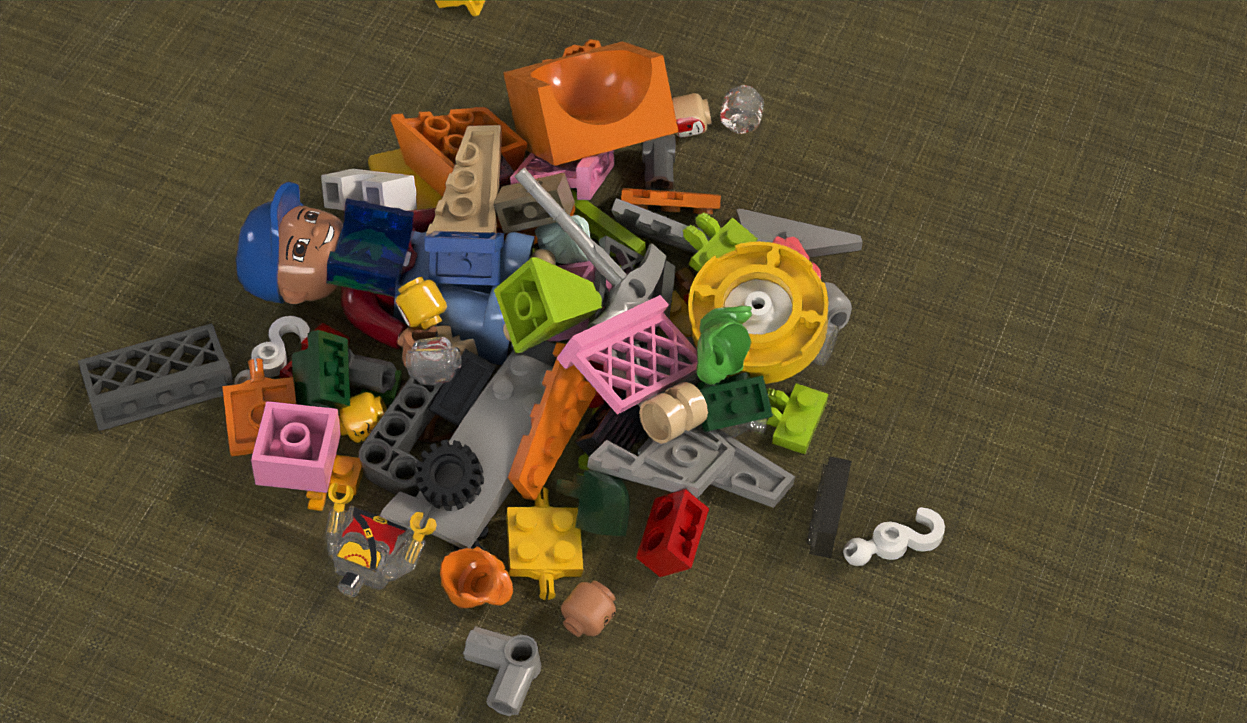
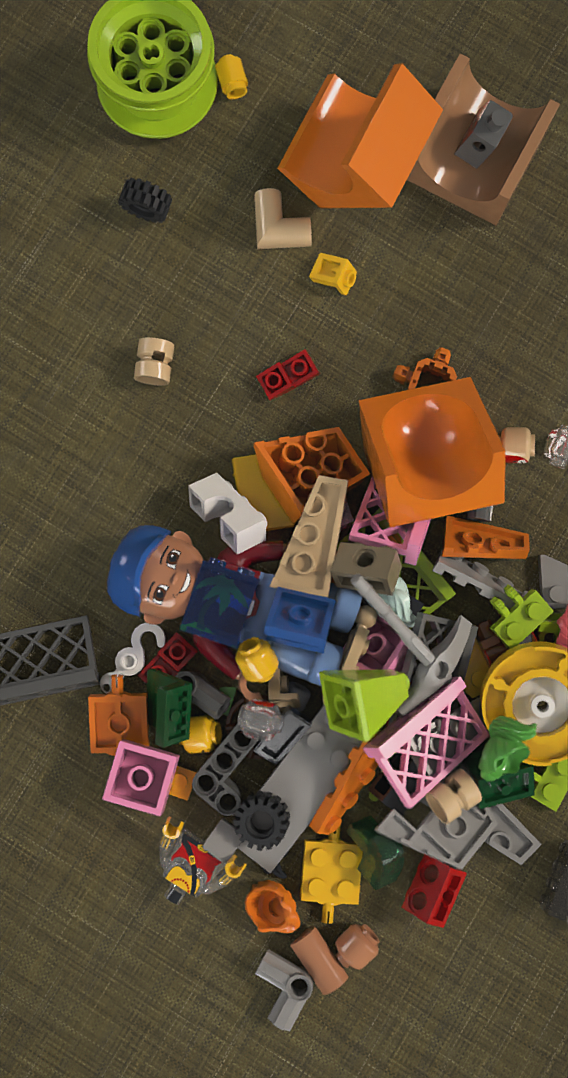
camera: 10 degrees right, 30 degrees up
none -> tan wheel [134,337,174,386]
none -> red slope [256,349,320,400]
none -> nougat brick [290,926,349,995]

